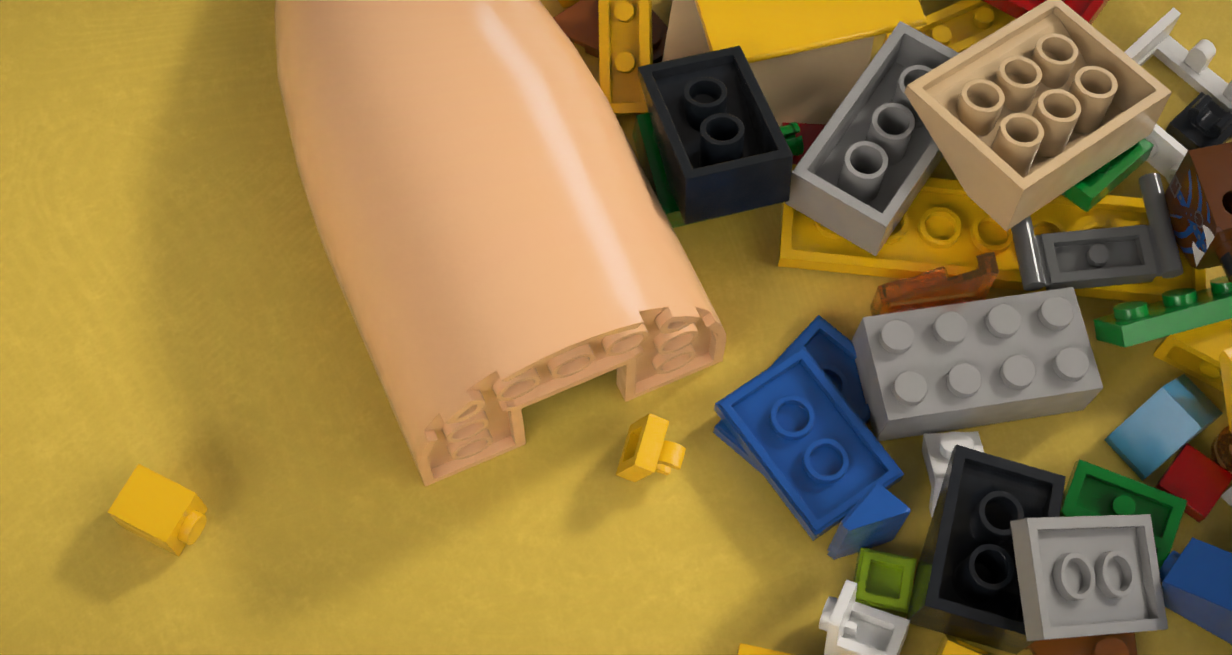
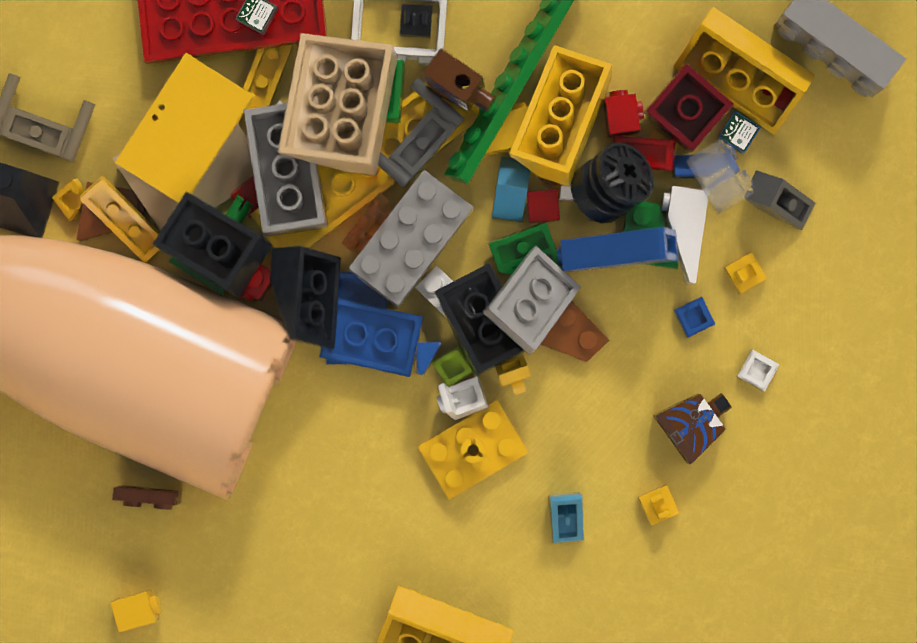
camera: 40 degrees left, 20 degrees up
yellow tile [615,413,686,482] -> none
none -> copper plate [112,485,182,510]
none -> red brick [241,264,272,302]
none -> black slope [270,246,341,349]

